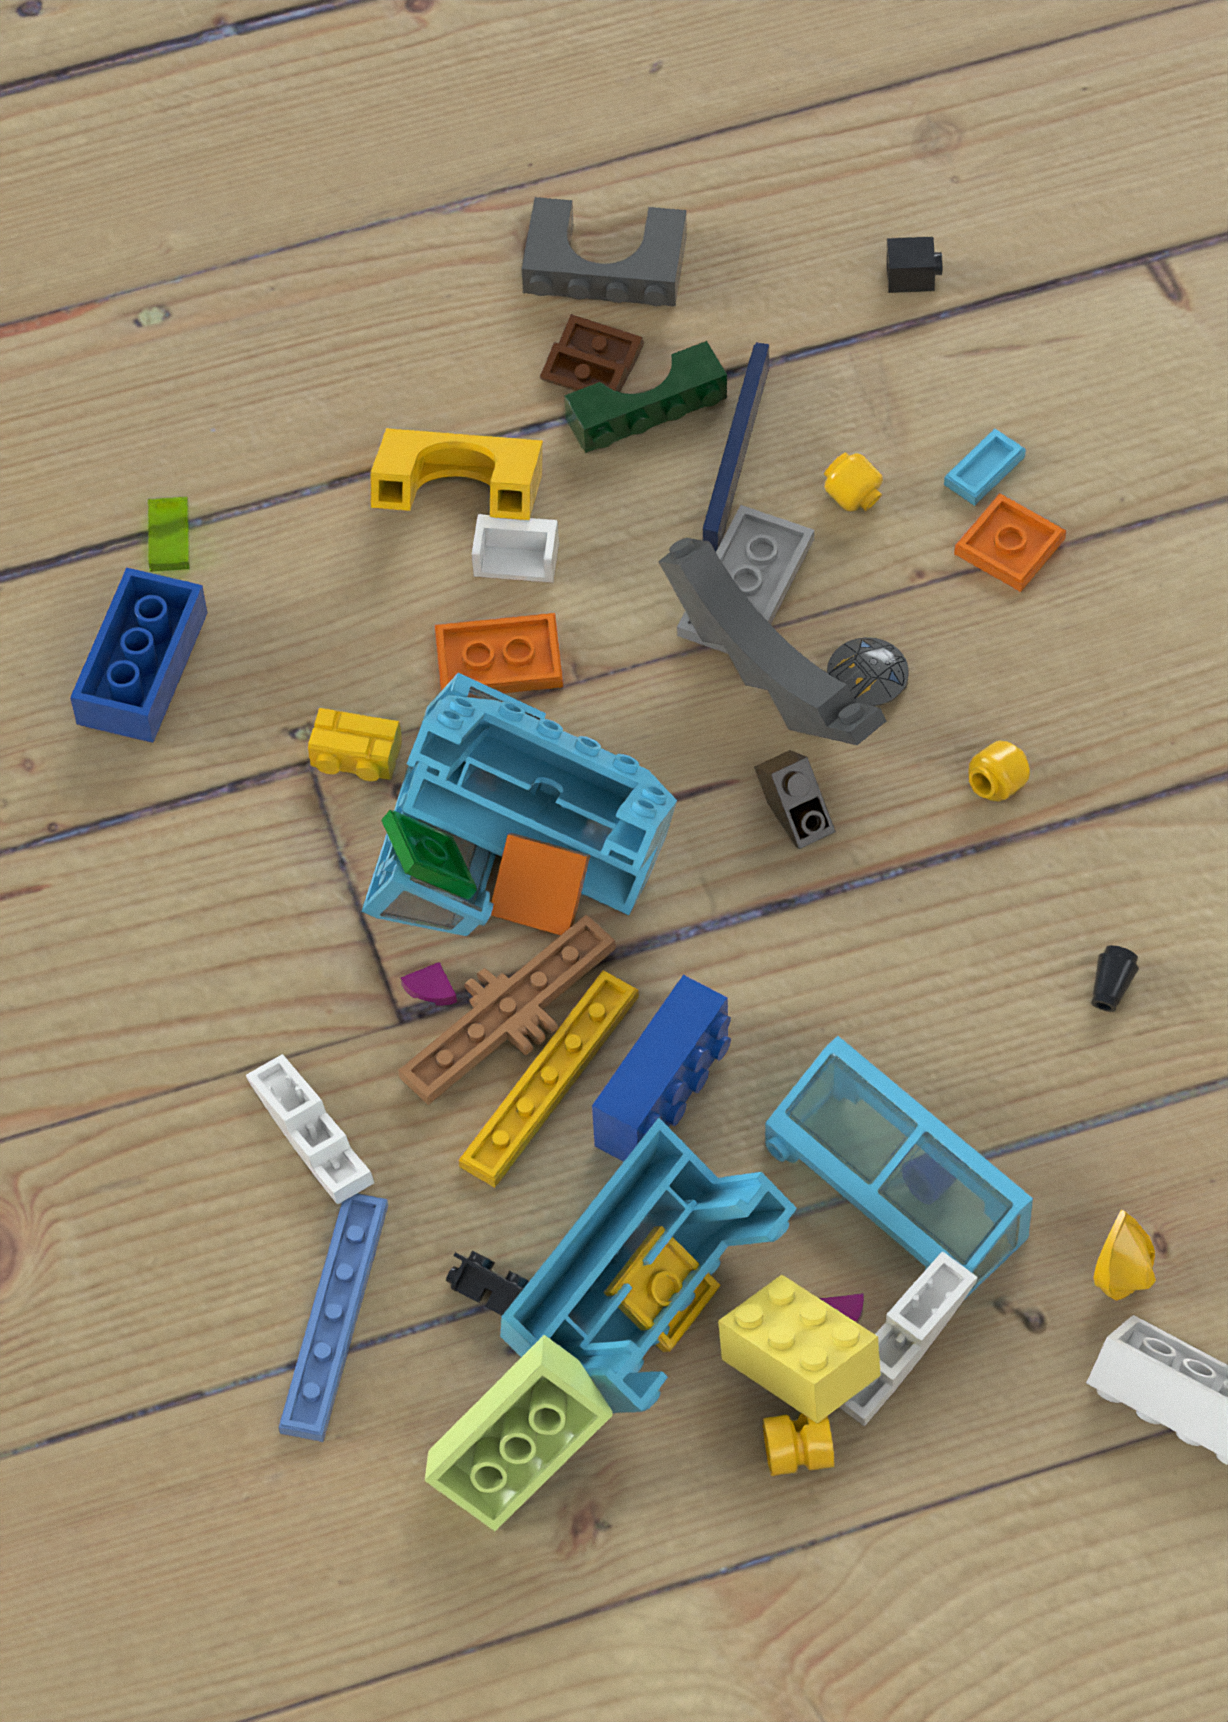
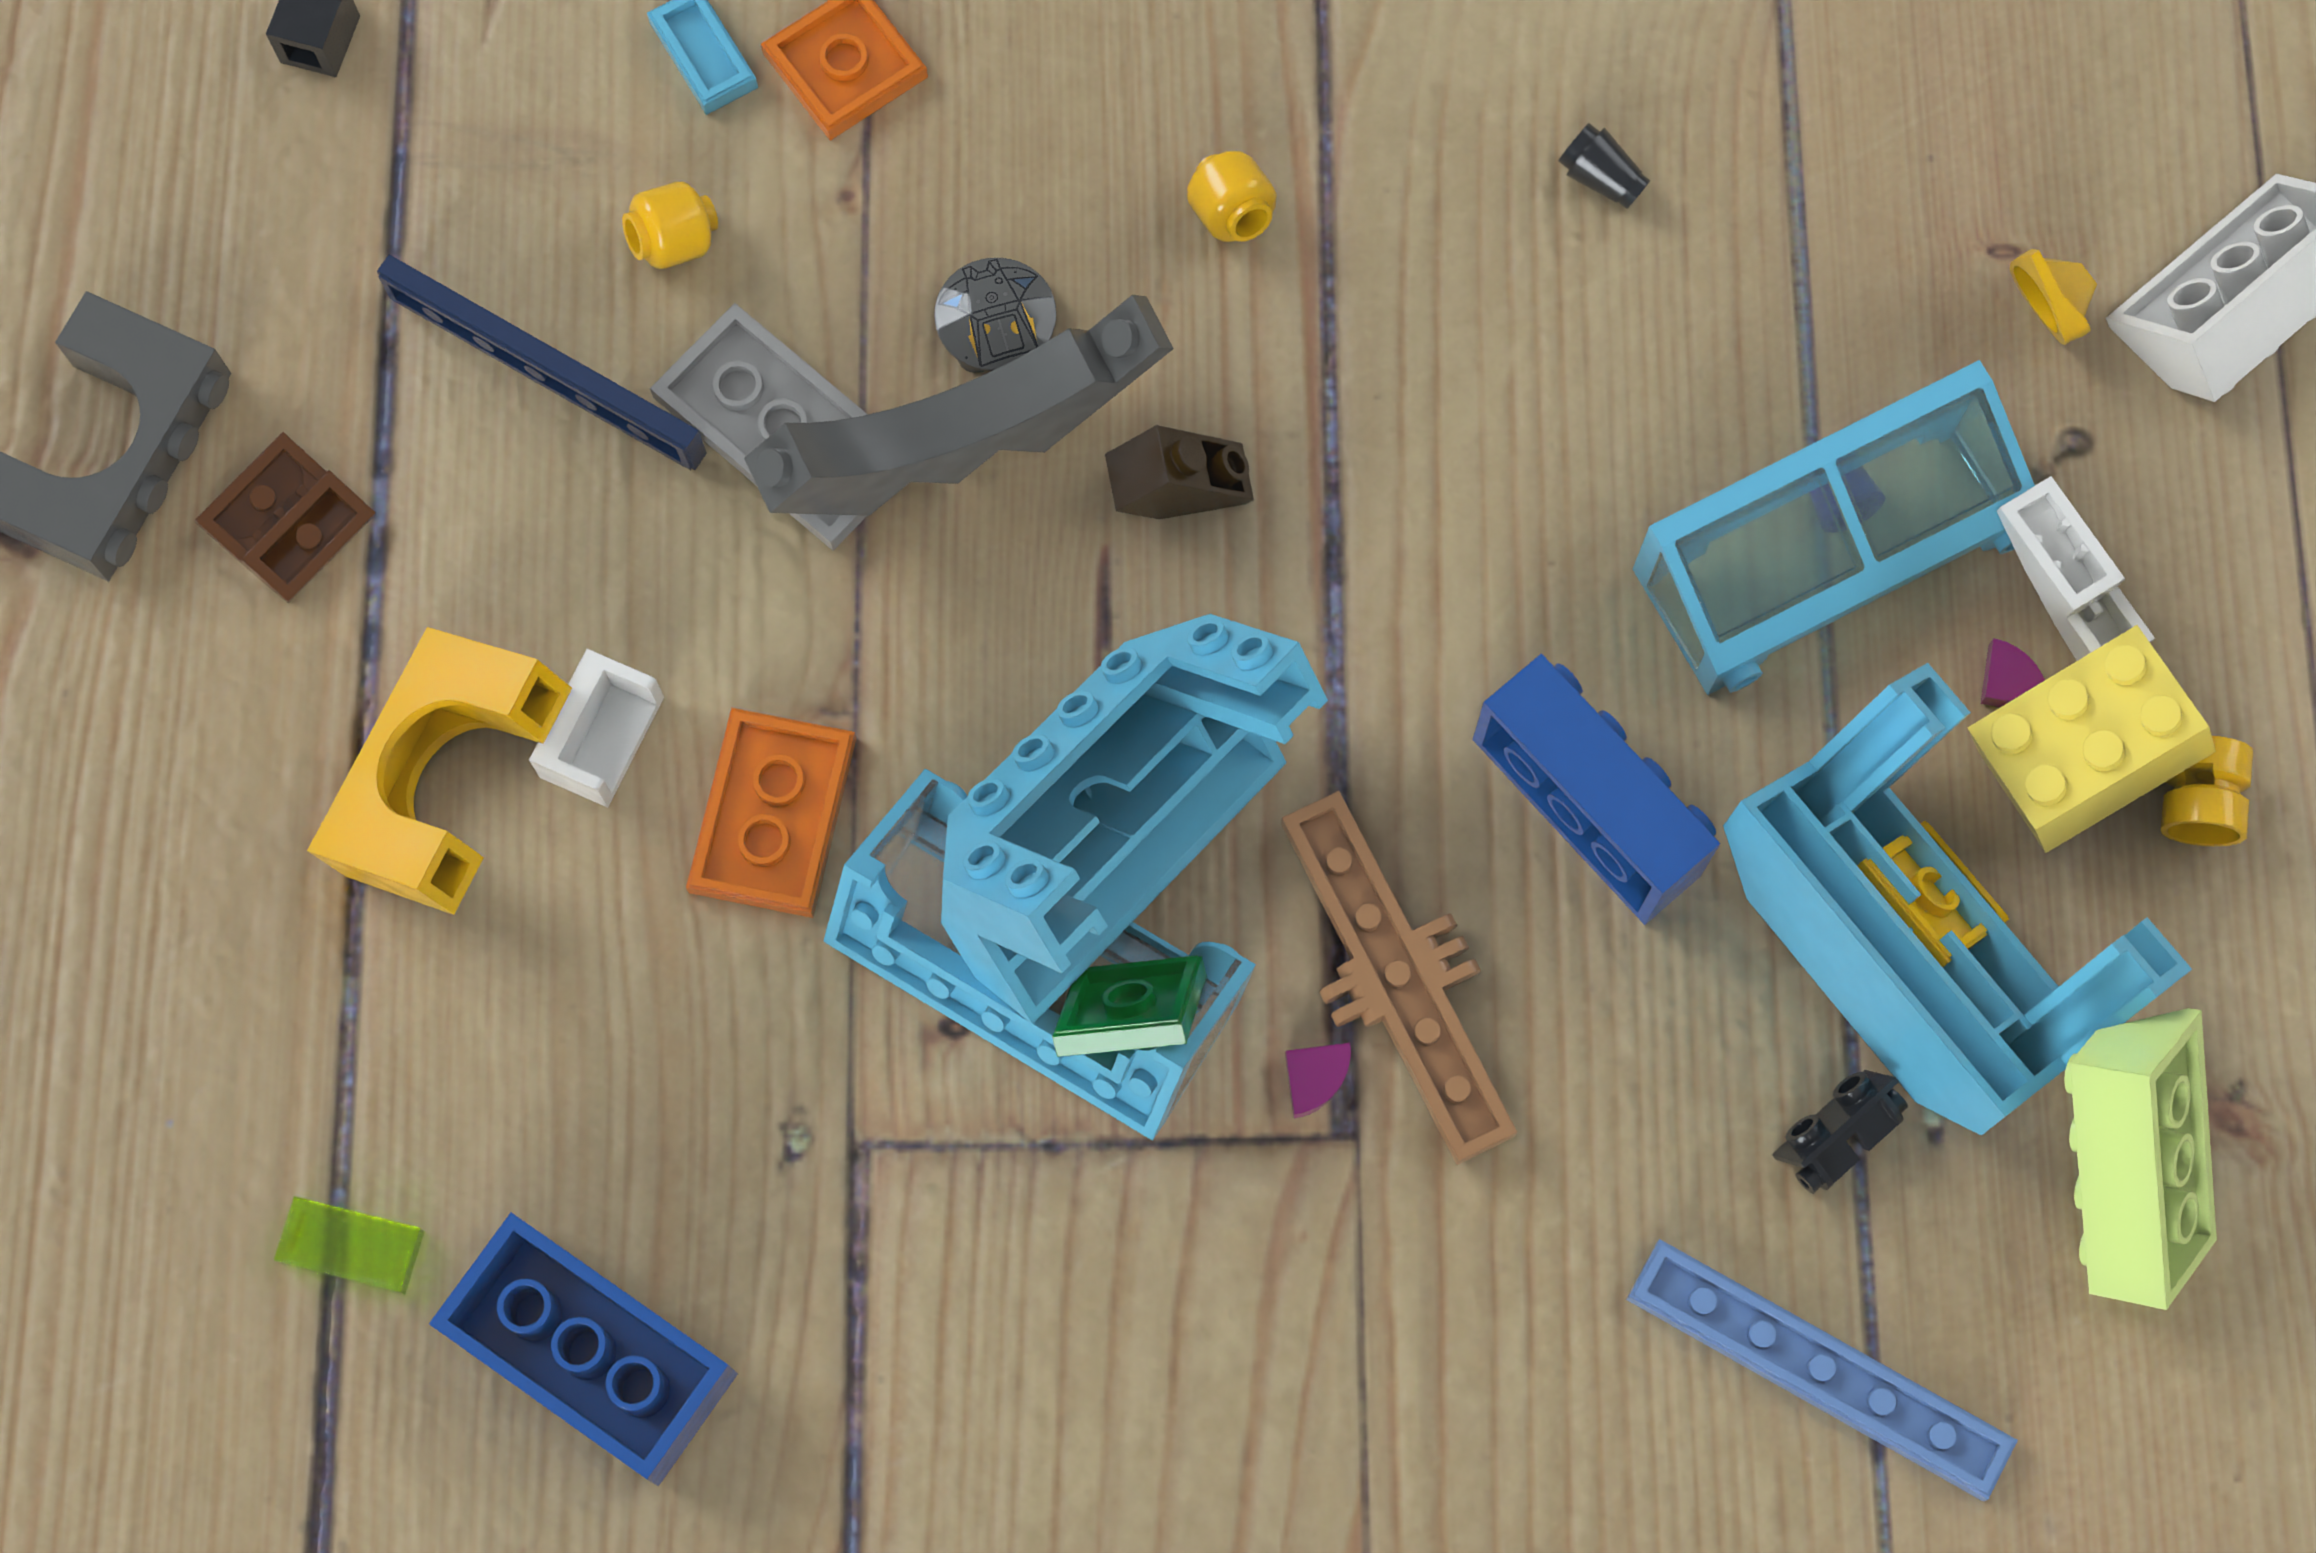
camera: 75 degrees left, 15 degrees up
white slope [246,1054,375,1205] -> none
yellow brick [308,708,402,781] -> none
yellow tile [458,970,639,1188] -> none
orange tile [491,833,591,935] -> none
dark green arch [564,341,727,453] -> none

